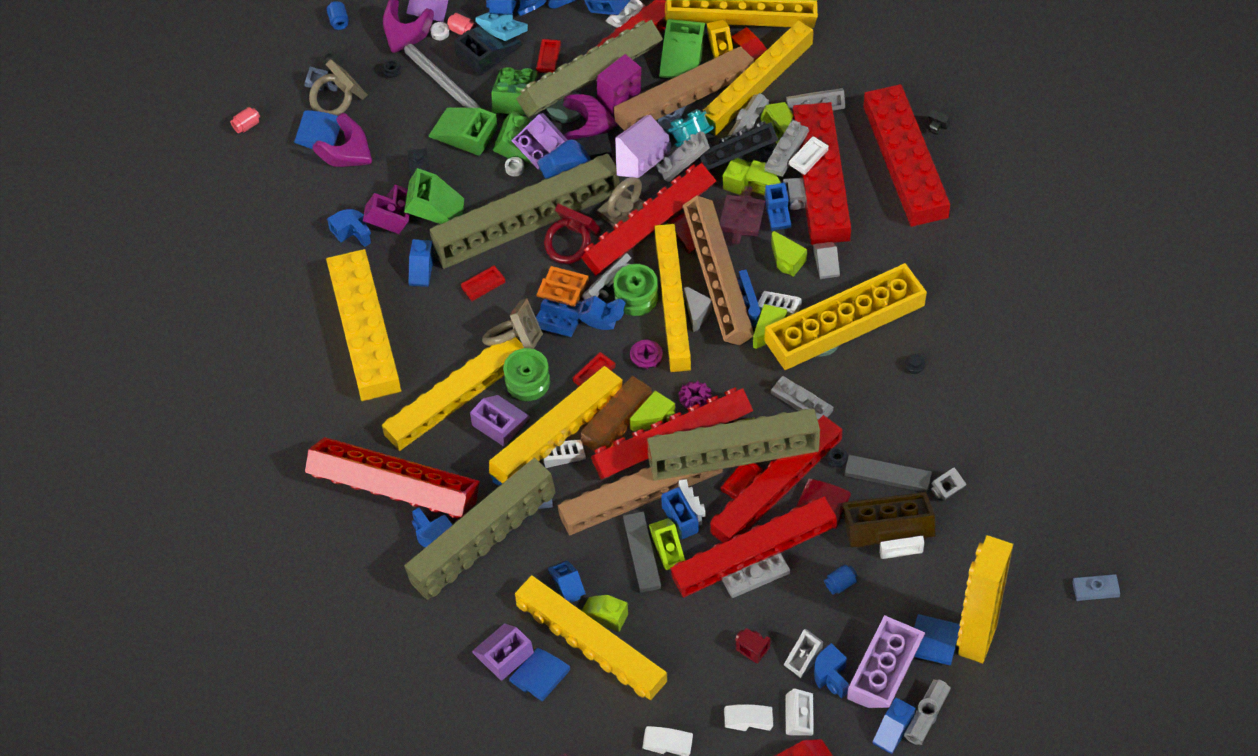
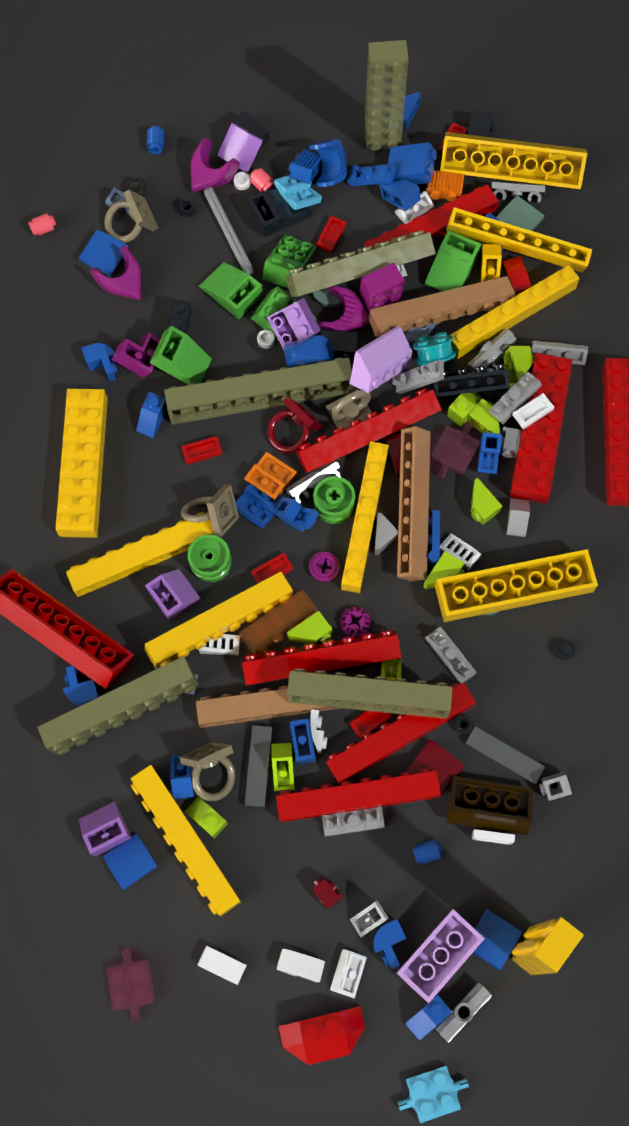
camera: 15 degrees right, 15 degrees up
none -> dark tan tile [179,741,235,801]

